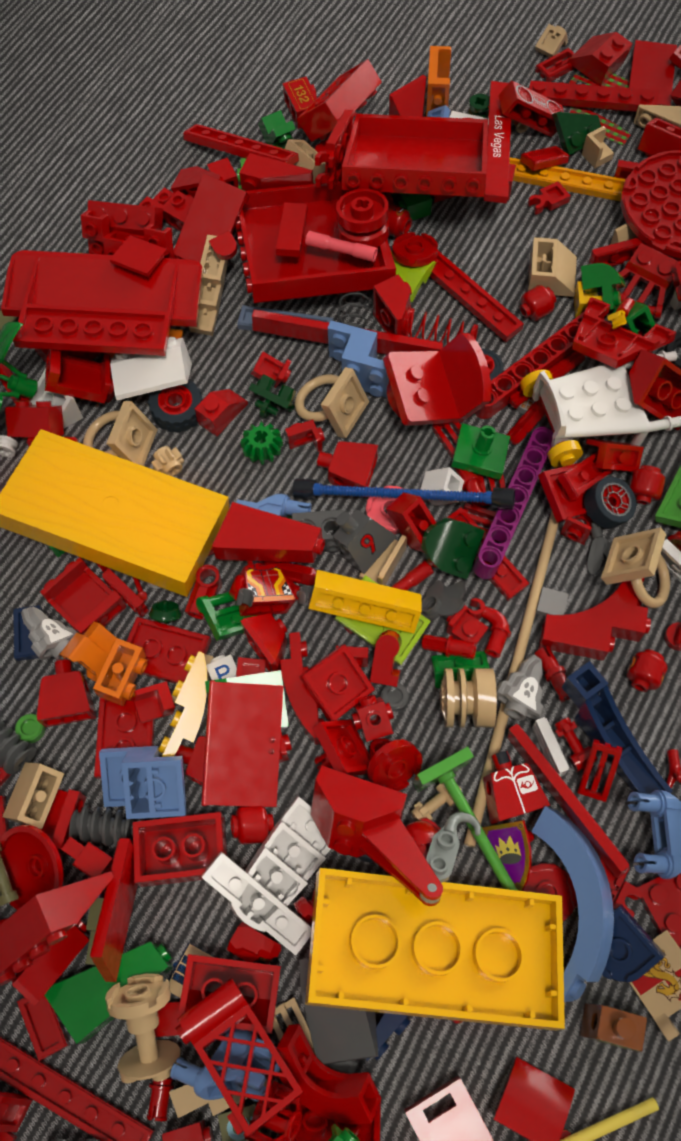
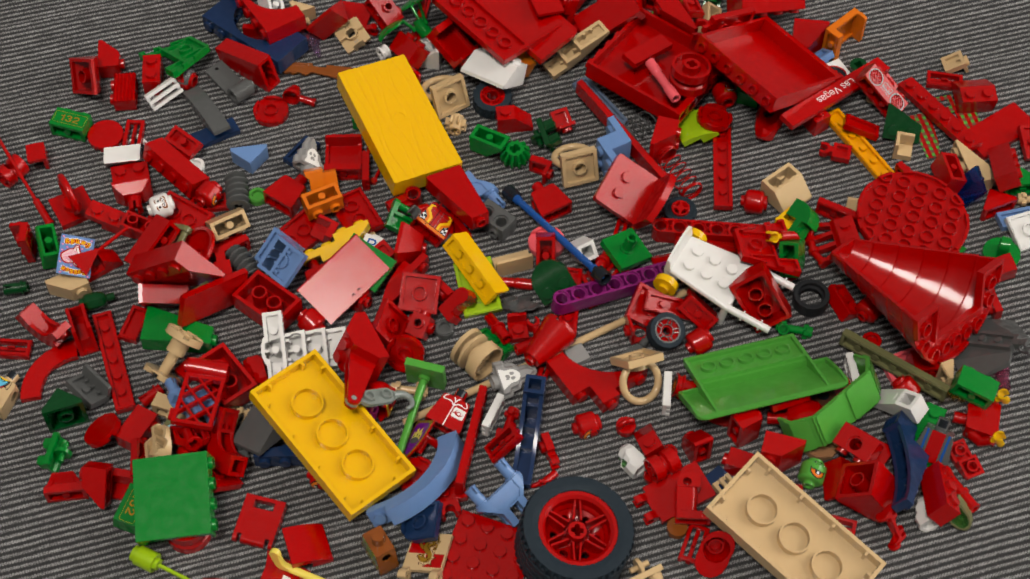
camera: 40 degrees right, 10 degrees down
dark green hat [149,600,182,624] -> none
red tile [209,230,237,260] -> none
dark grey torso [333,510,397,574] -> none
none -> green slope [469,124,510,156]
none -> red cone [524,313,576,367]
none -> red plate [538,432,560,470]
none -> red piece [754,105,785,141]

